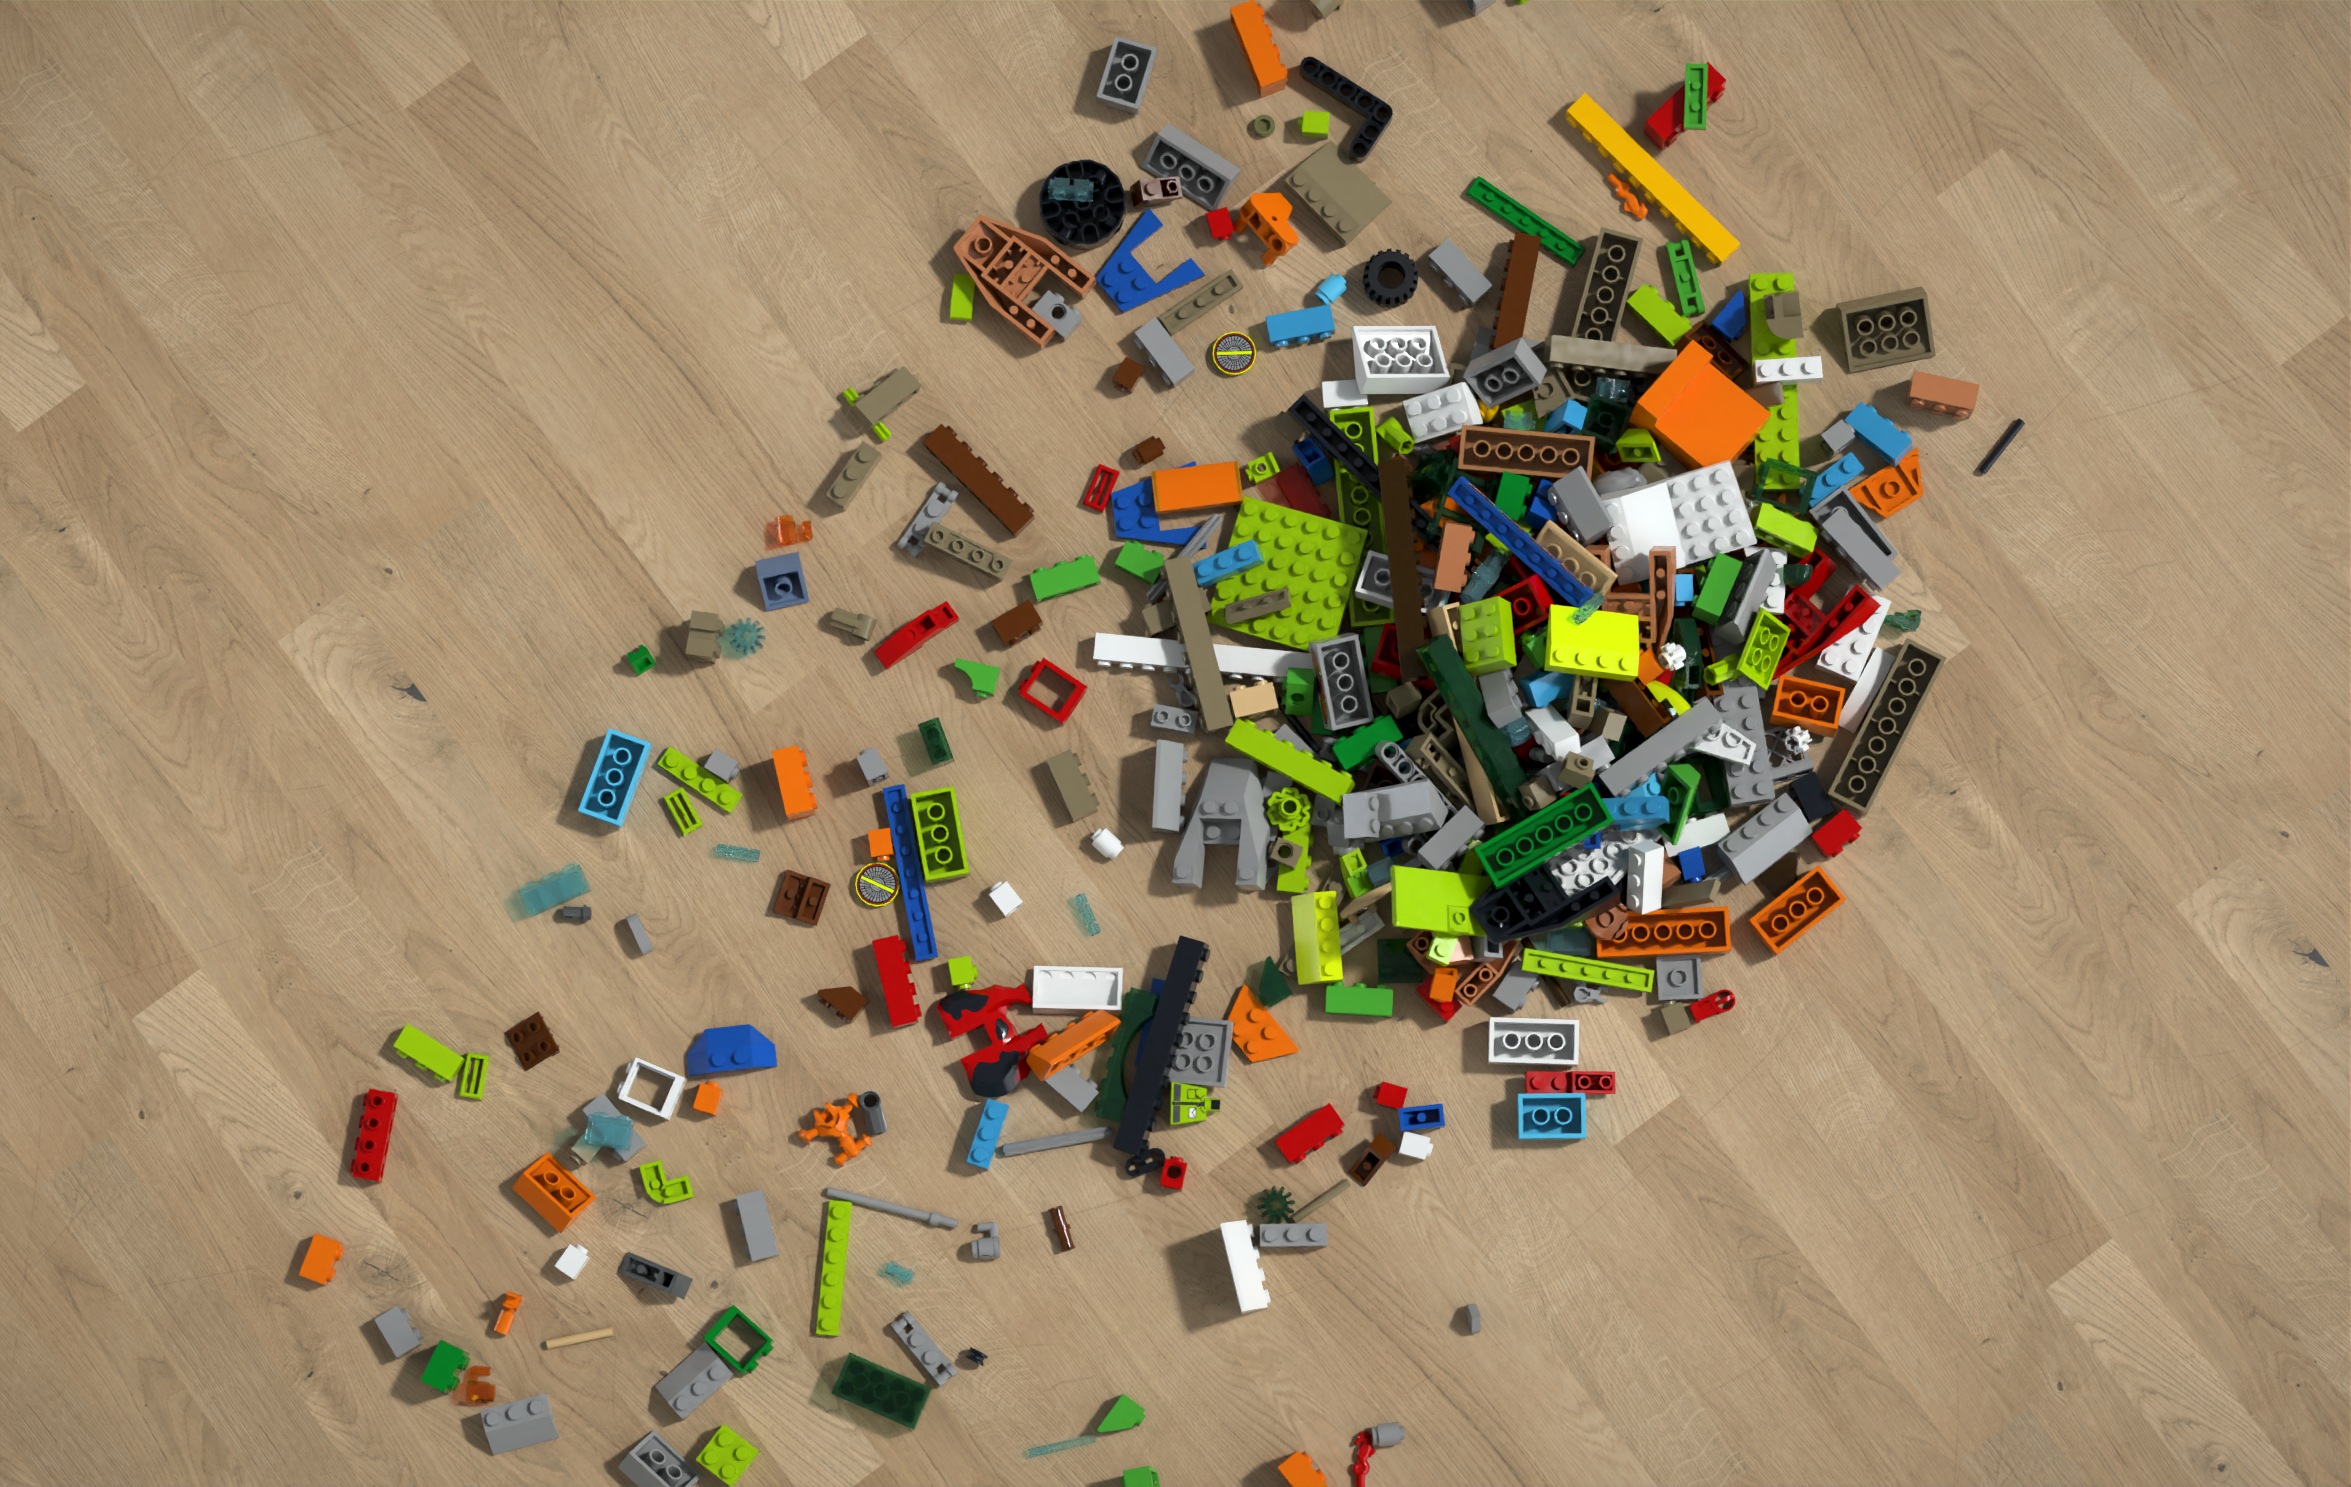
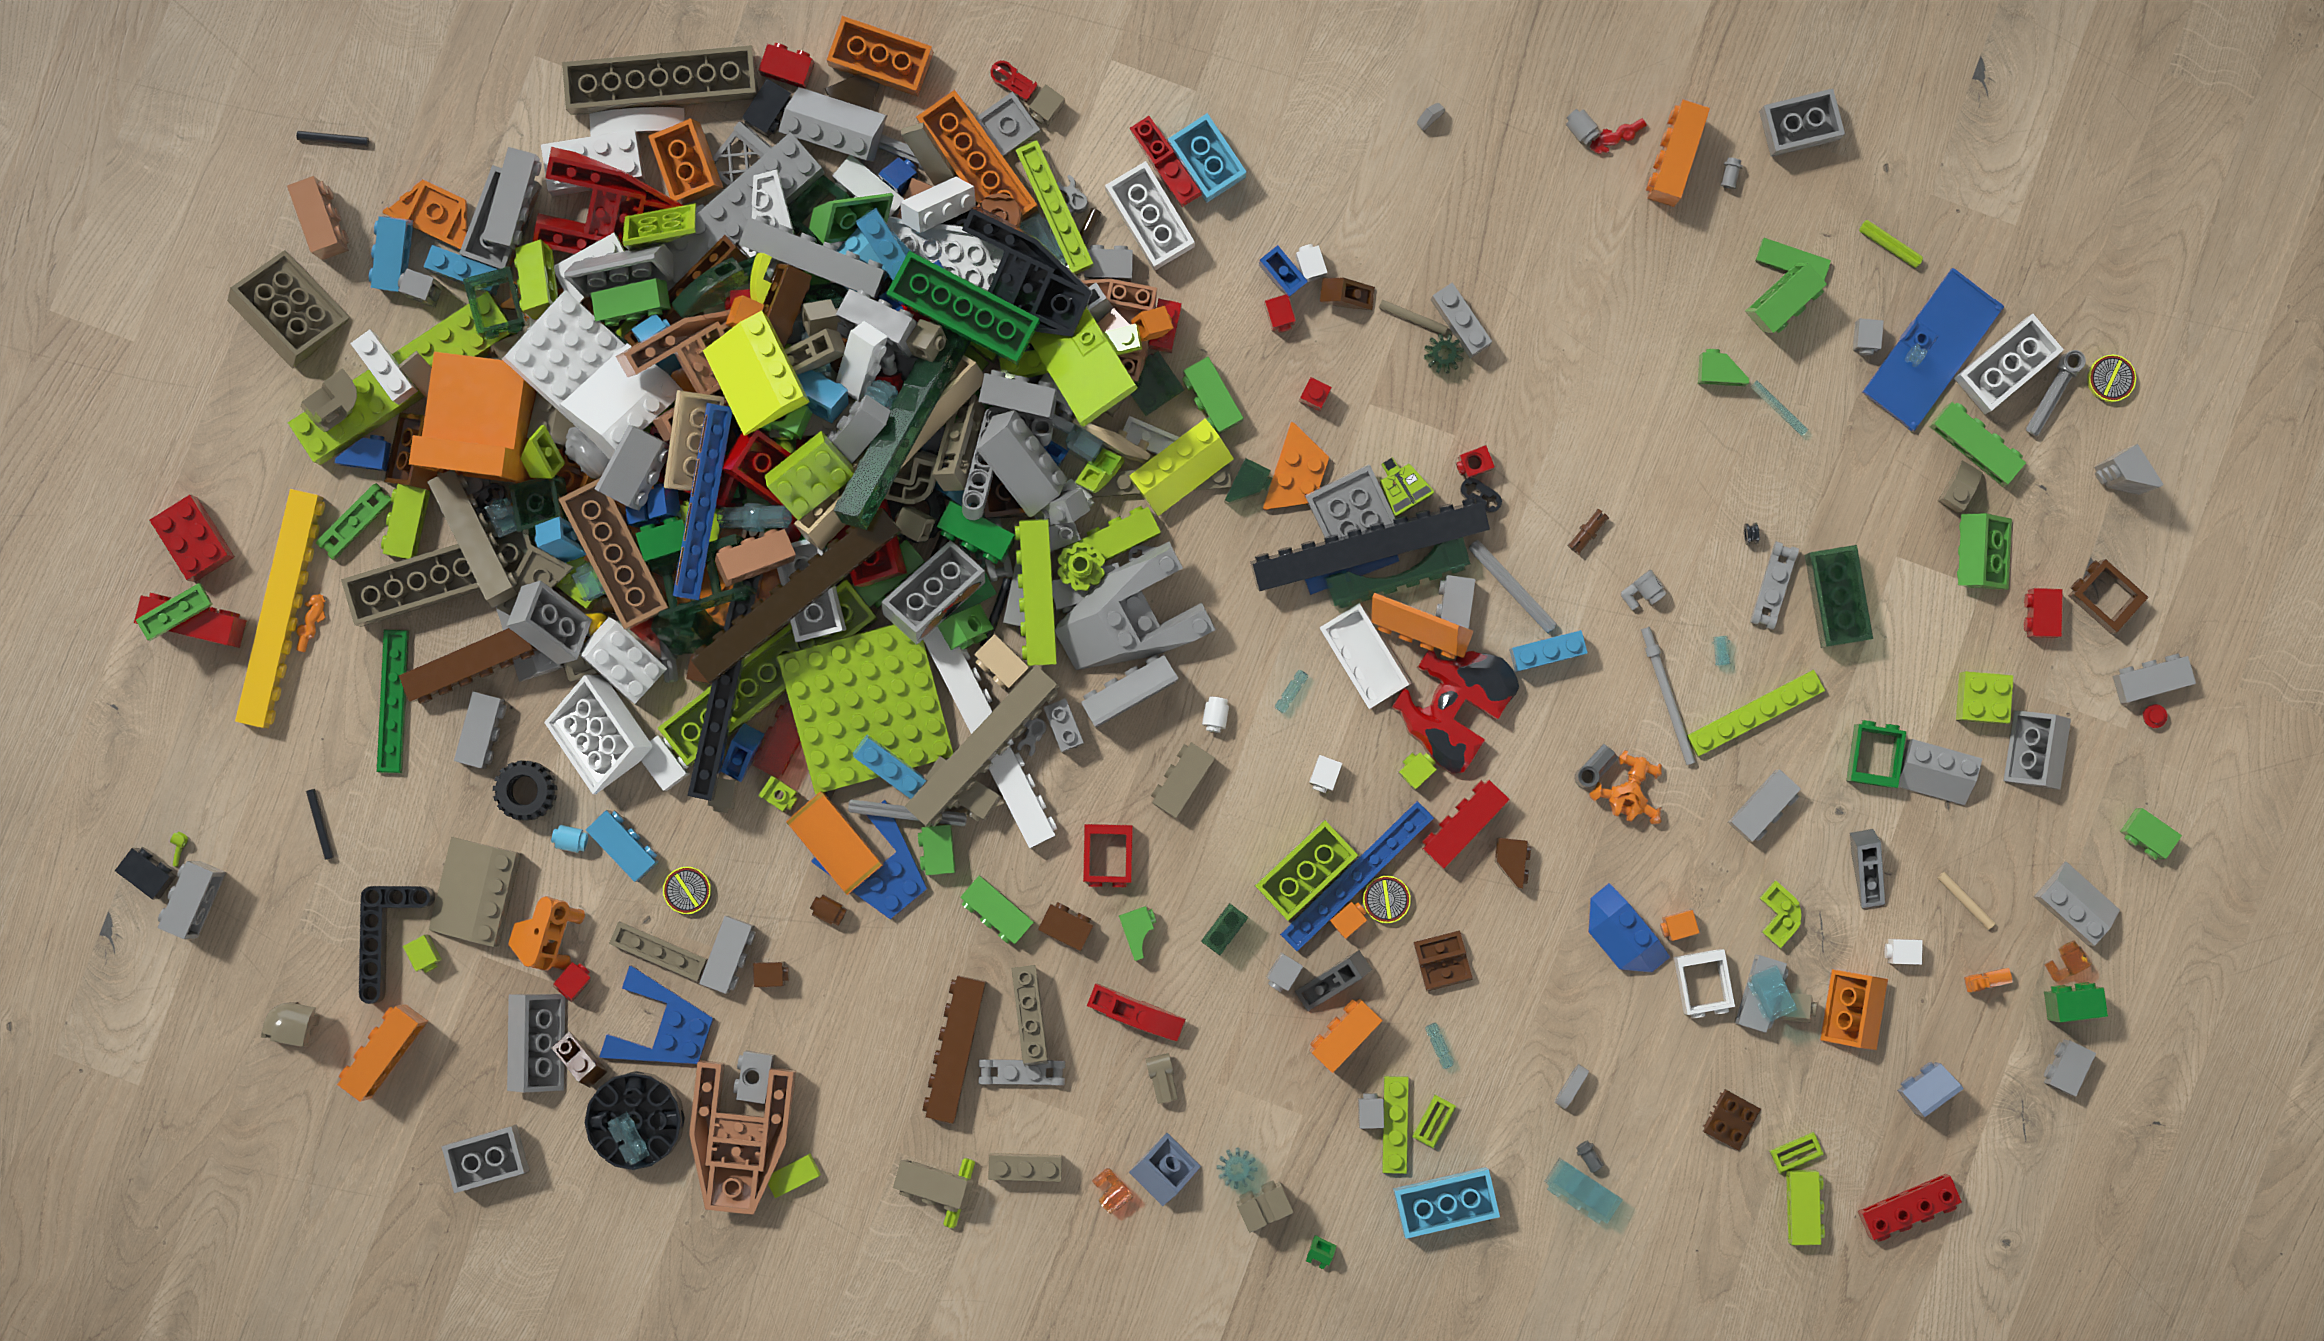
camera: 125 degrees left, 5 degrees up
orange brick [299,1233,344,1285] -> none
red tile [1083,464,1120,513] -> none
white slope [1220,1220,1271,1315] -> none
dark tan plate [1225,587,1291,625] -> none
olive tile [1253,115,1275,138] -> none
dark tan brick [1268,837,1303,870] -> none
red brick [1274,1103,1345,1164] -> none
light grey brick [1343,792,1380,840] -> none
lime piece [1375,416,1415,455] -> none
dark tan brick [1558,751,1595,789] -> none
clear light blue axle [1572,592,1605,625] -> none
white gear [1658,642,1686,671] -> none
lime piece [1703,652,1743,686] -> none
clear green piece [1783,564,1813,588] -> none
white gear [1783,725,1812,755] -> none
clear green bracket [1883,609,1922,632] -> none
none -> red brick [149,494,235,582]
none -> black bar [306,789,334,860]
none -> dark grey slope [1295,950,1372,1011]
none -> red brick [1299,377,1332,412]
none -> slope [1897,1062,1964,1117]

